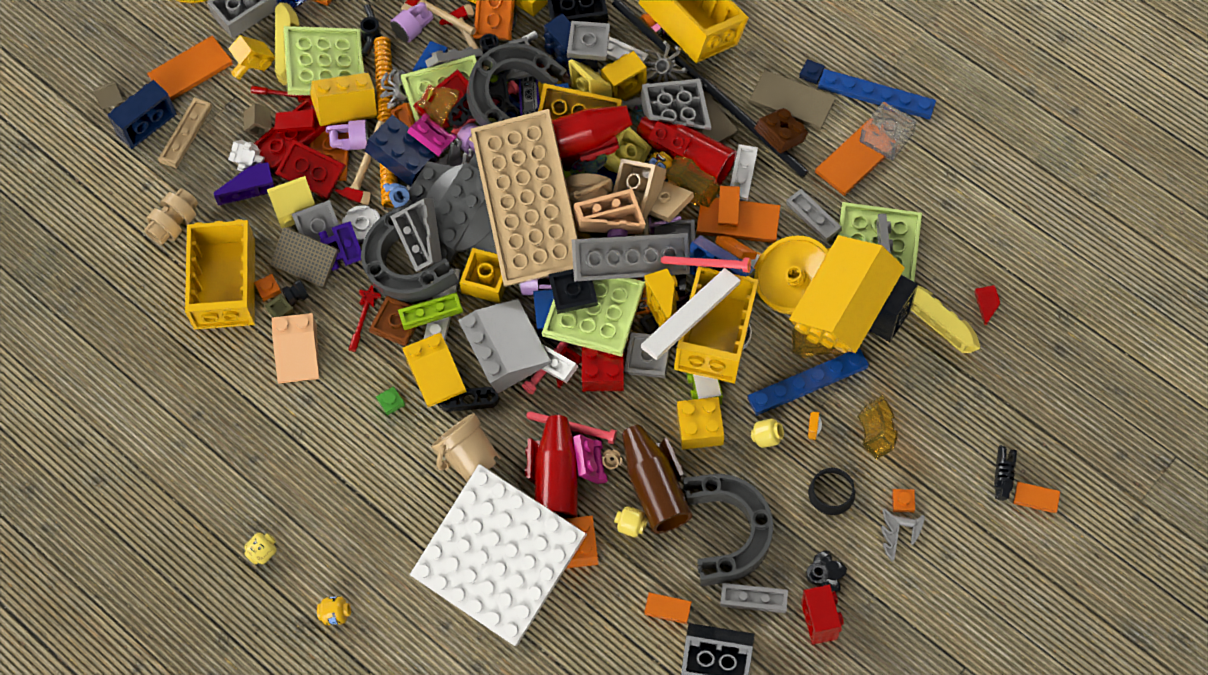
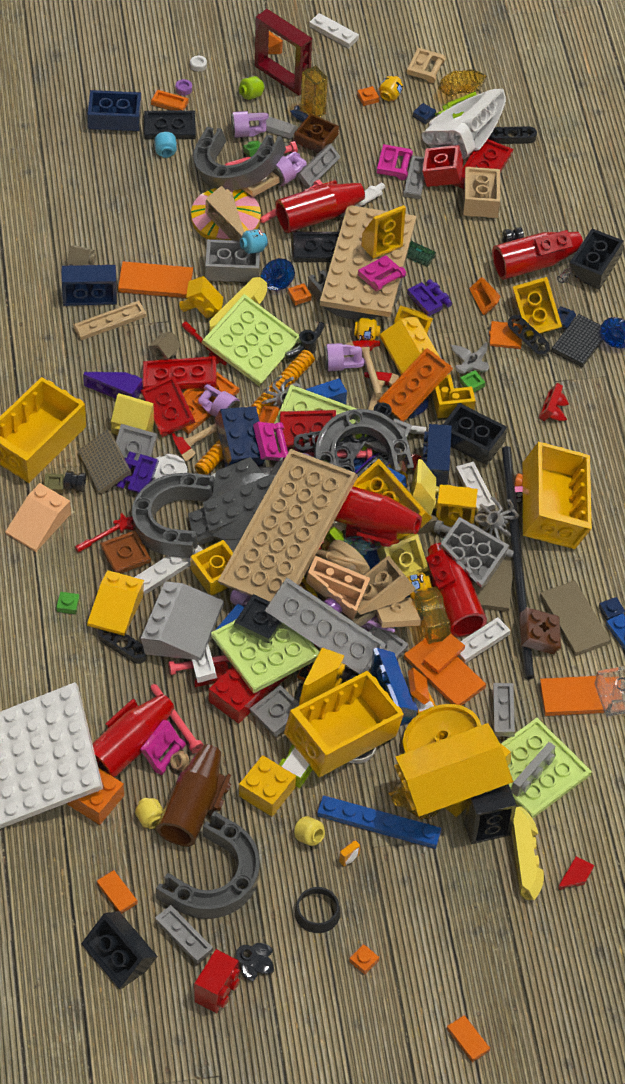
camera: 35 degrees right, 10 degrees down
tan piece [144,188,199,245] -> none
white piece [228,140,265,172] -> none
orange plate [254,274,281,302] -> none
red tile [275,109,315,133] -> none
yellow slope [310,72,377,126] -> none
medium blue piece [383,183,409,208] -> none
light grey wedge [390,198,442,272] -> none
lime tile [398,292,463,330] -> none
clear yellow piece [417,84,459,127] -> none
light grey plate [425,47,483,68] -> none
tan piece [431,413,501,482] -> none
light grey plate [567,21,610,61] -> none
white tile [641,268,740,360] -> none
coral bar [661,256,751,273] -> none
clear yellow brick [857,395,898,460] -> none
light grey piece [881,509,925,562] -> none
black hinge [994,445,1017,501] -> none

